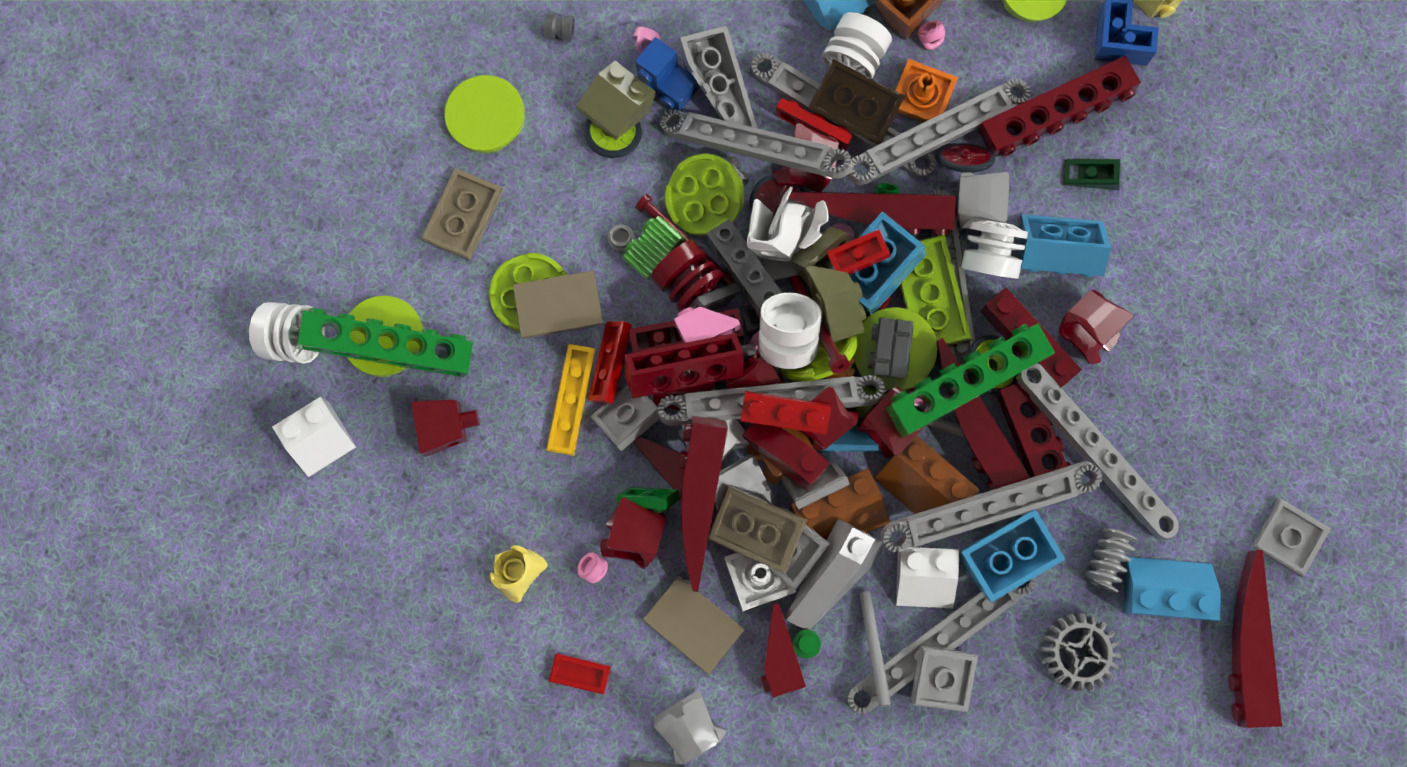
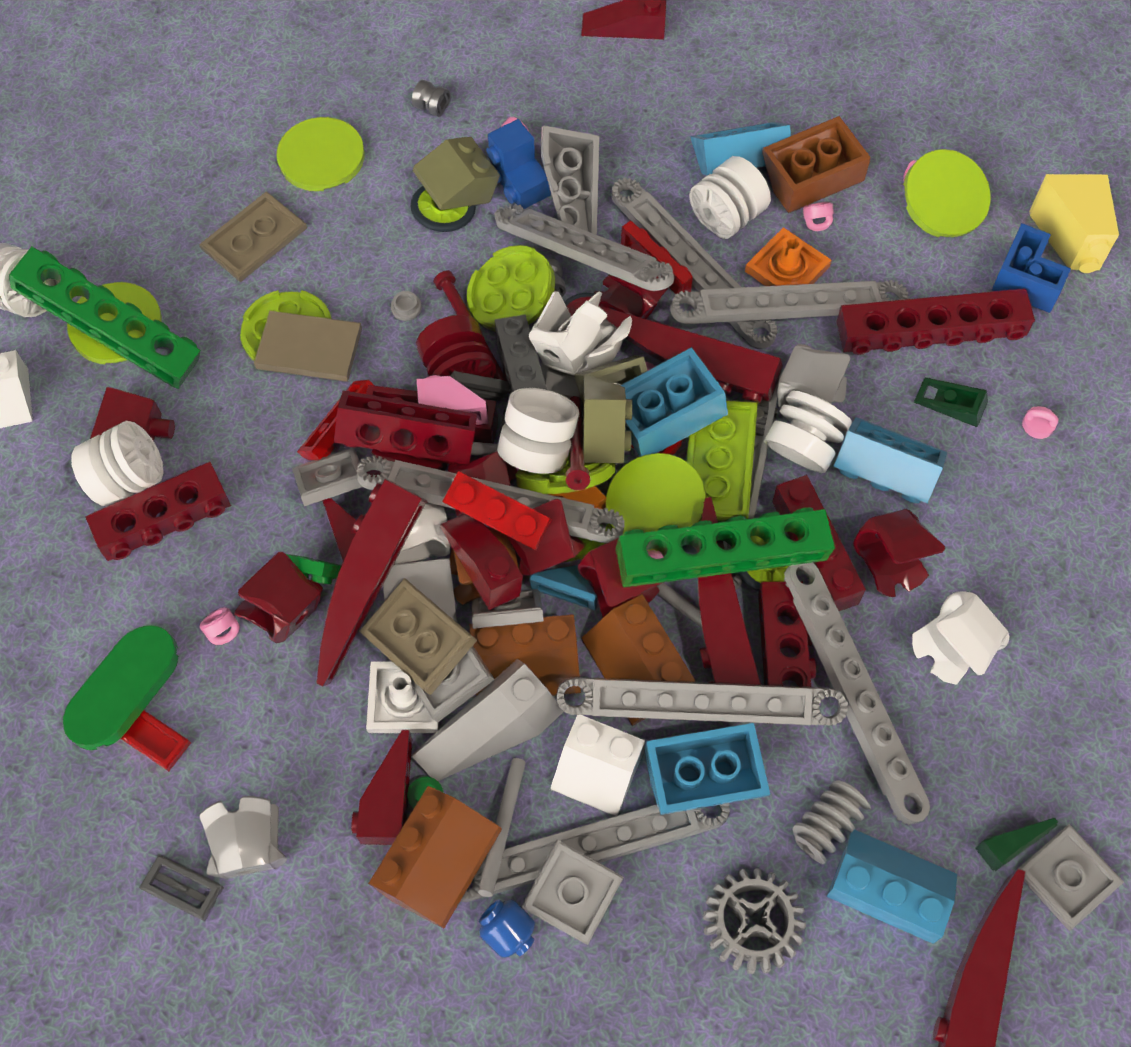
camera: 15 degrees right, 15 degrees down
light yellow hair [489,545,548,603] -> none
yellow tile [546,344,596,456] -> none
bright green brick [623,216,687,280] -> none
dark tan tile [643,576,745,674] -> none
dark brown tile [808,59,906,145] -> none
red plate [827,229,891,275] -> none
dark grey brick [868,318,914,379] -> none
wheel [937,143,995,173] -> none
none -> green tile [63,626,179,750]
none -> white wheel [71,421,163,507]
none -> dark red brick [85,461,232,561]
none -> dark orange slope [368,786,502,929]
none -> blue head [479,899,535,958]
none -> white piece [912,591,1009,685]
none -> dark green slope [975,818,1058,871]
none -> bright pink tile [1022,406,1059,439]

